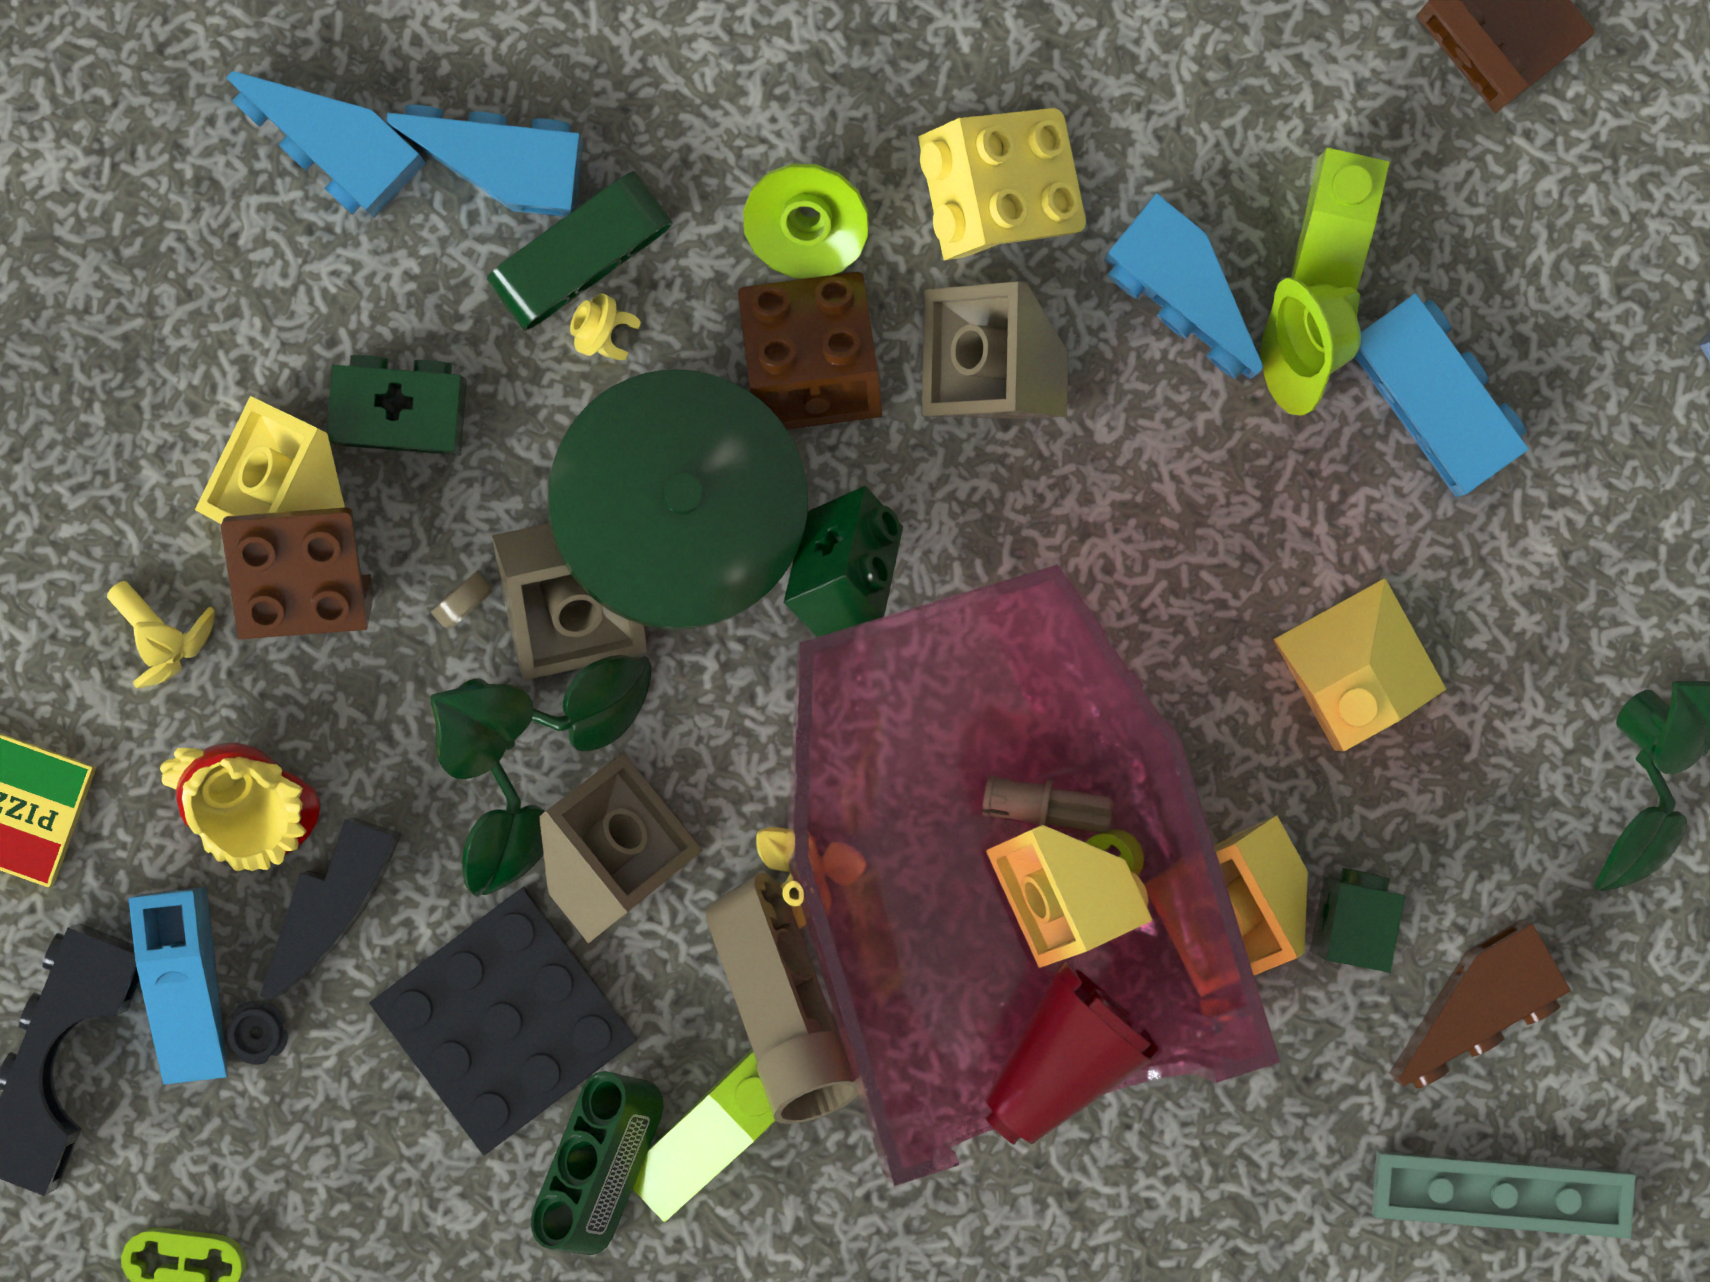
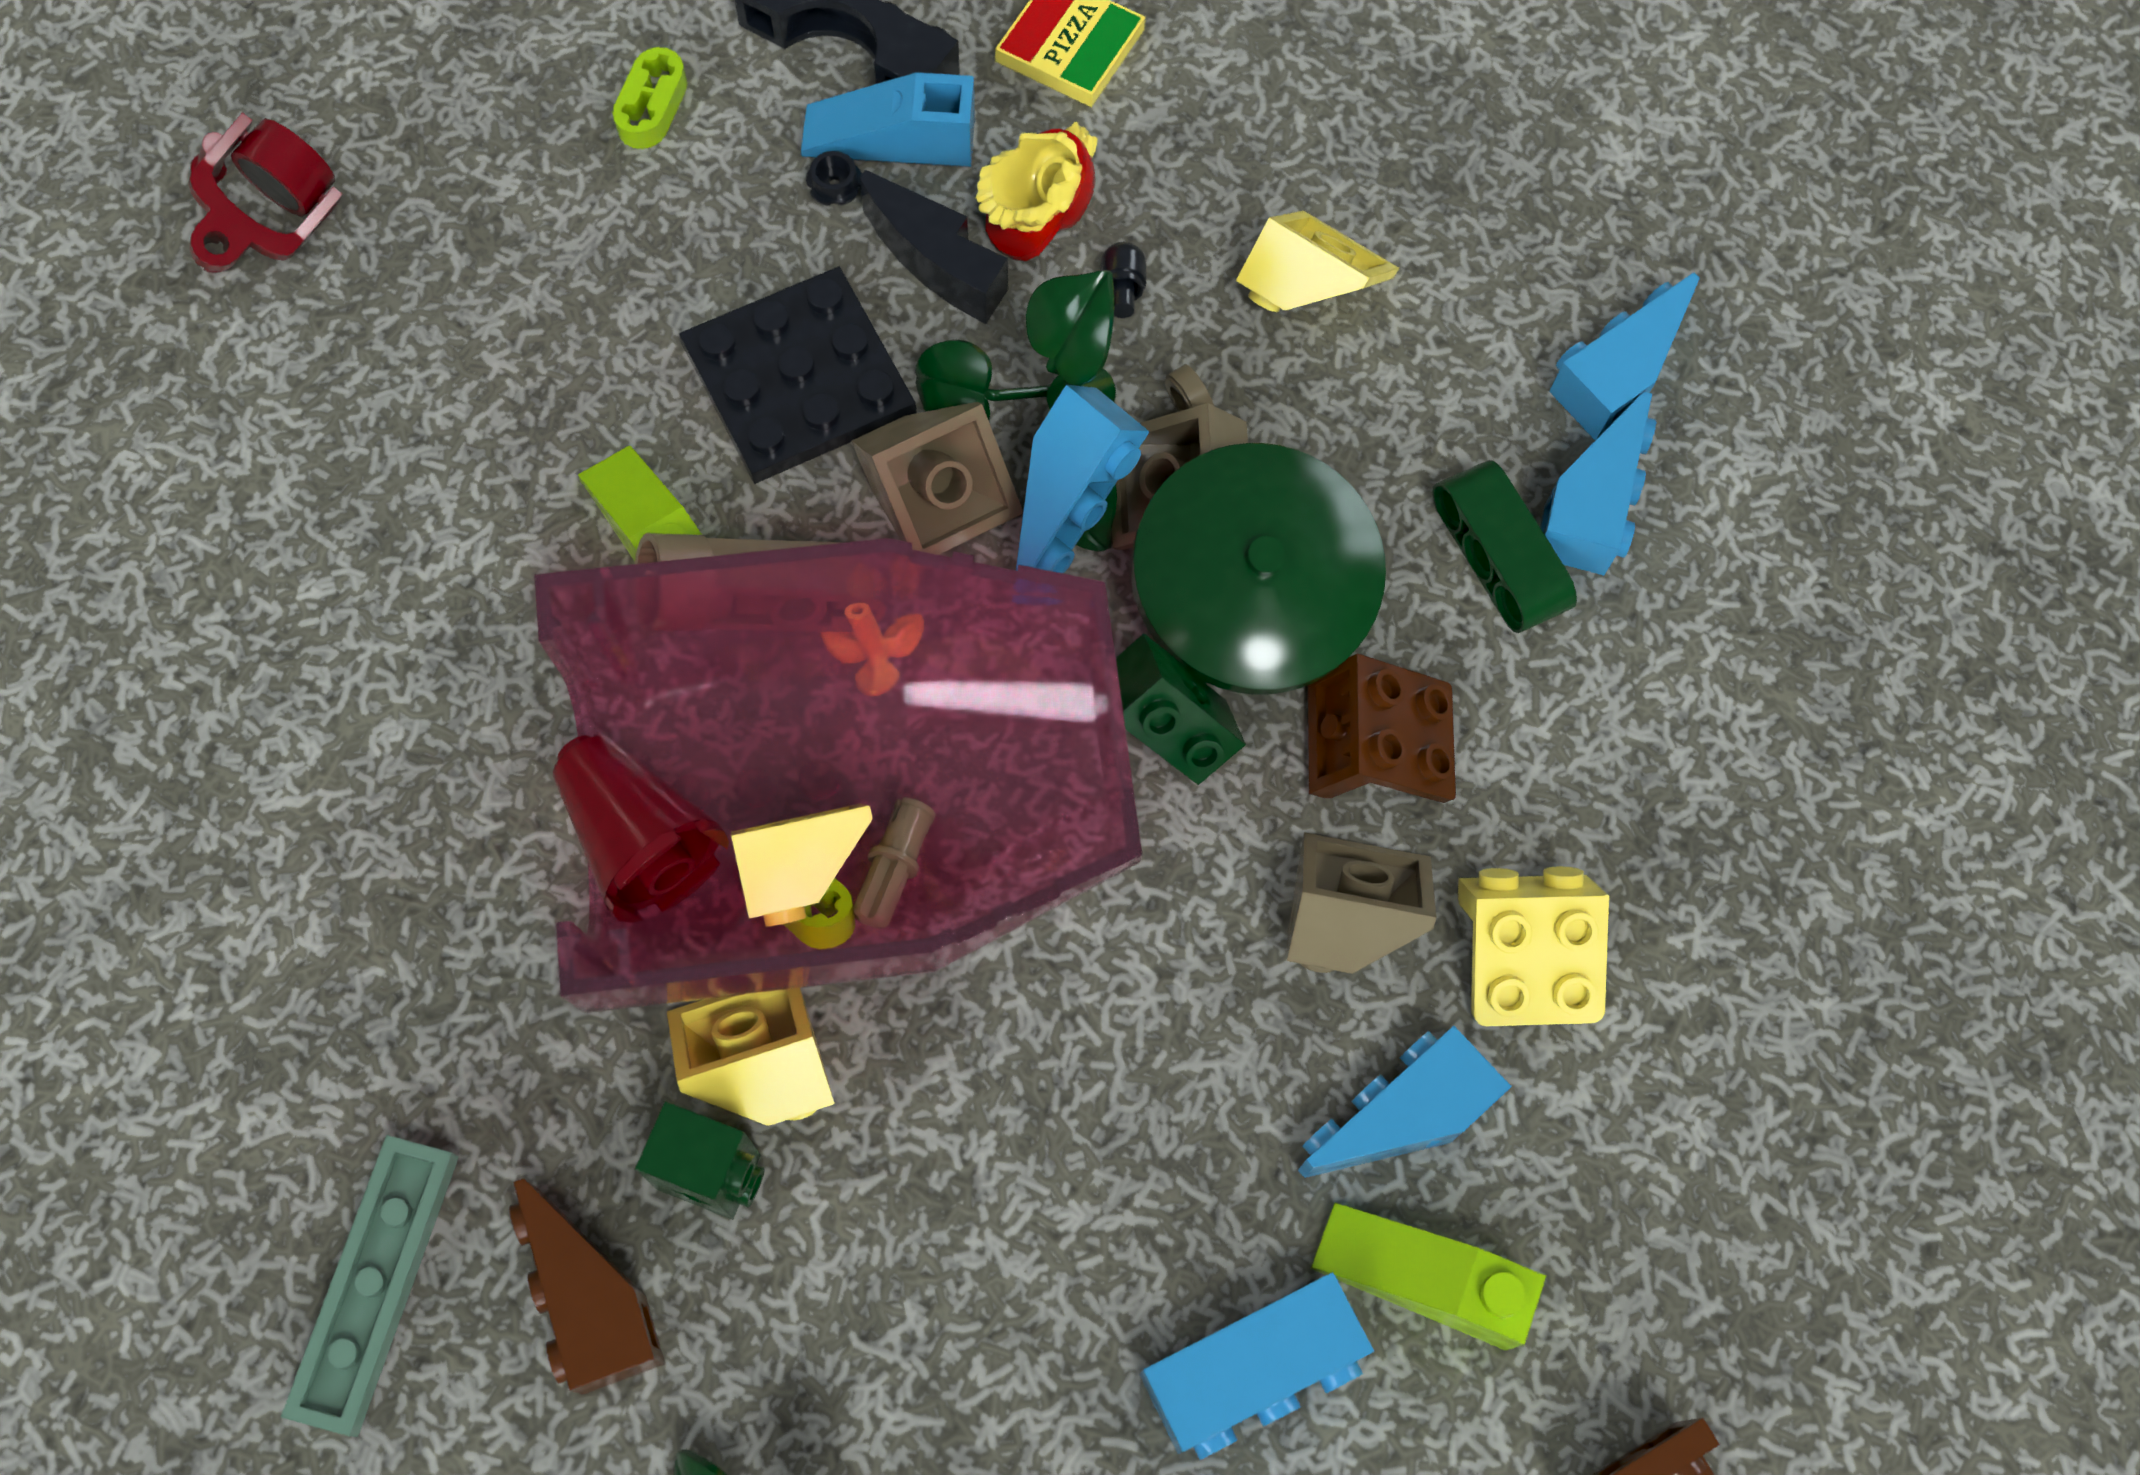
camera: 100 degrees right, 20 degrees down
light yellow plant [107,581,215,689] -> none
reddish brown bracket [221,507,373,640] -> none
dark green brick [327,355,467,456] -> none
dark green beam [531,1071,664,1255] -> none
light yellow plate [570,293,641,360] -> none
lime dish [743,163,869,279] -> none
lime piece [1260,277,1361,416] -> none
light yellow slope [1273,578,1446,751] -> none
none -> dark azure slope [1015,385,1150,584]
none -> black cylinder [1100,242,1146,318]

